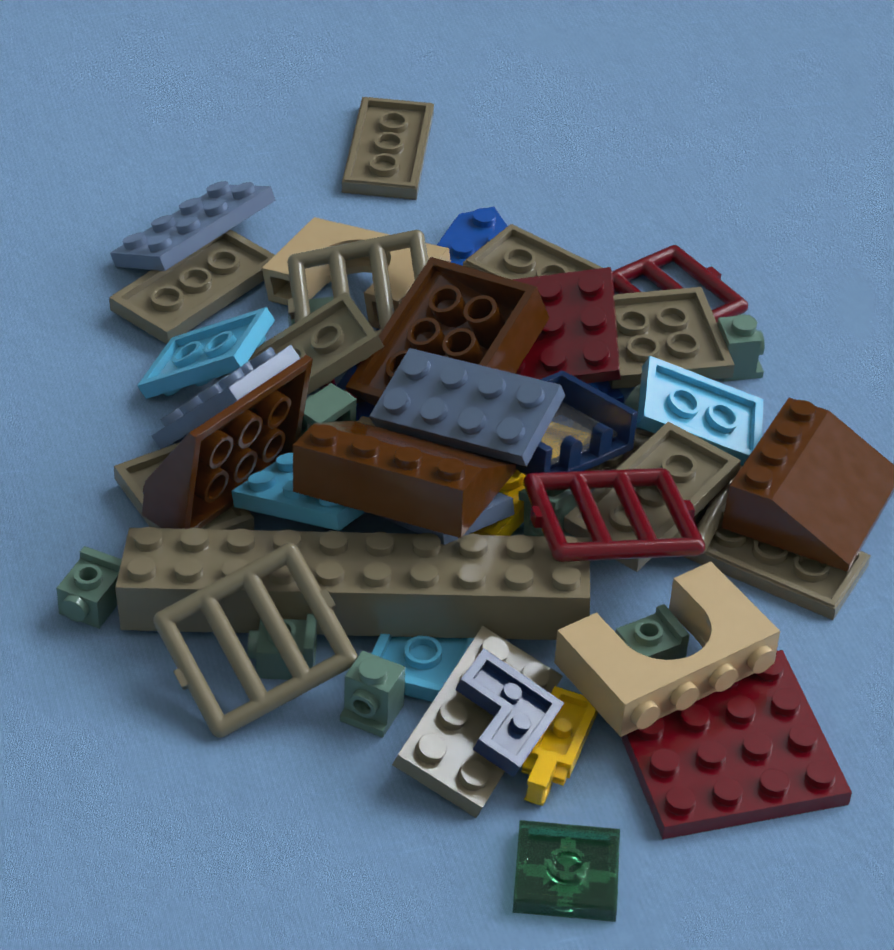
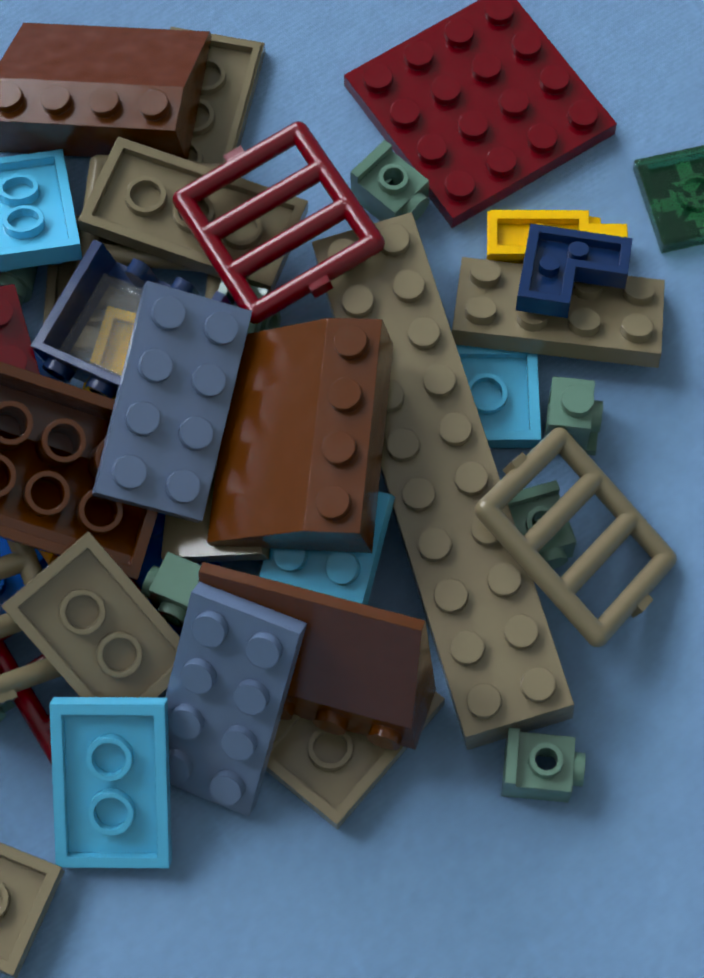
camera: 105 degrees left, 25 degrees up
tan arch [554,561,780,737] -> none

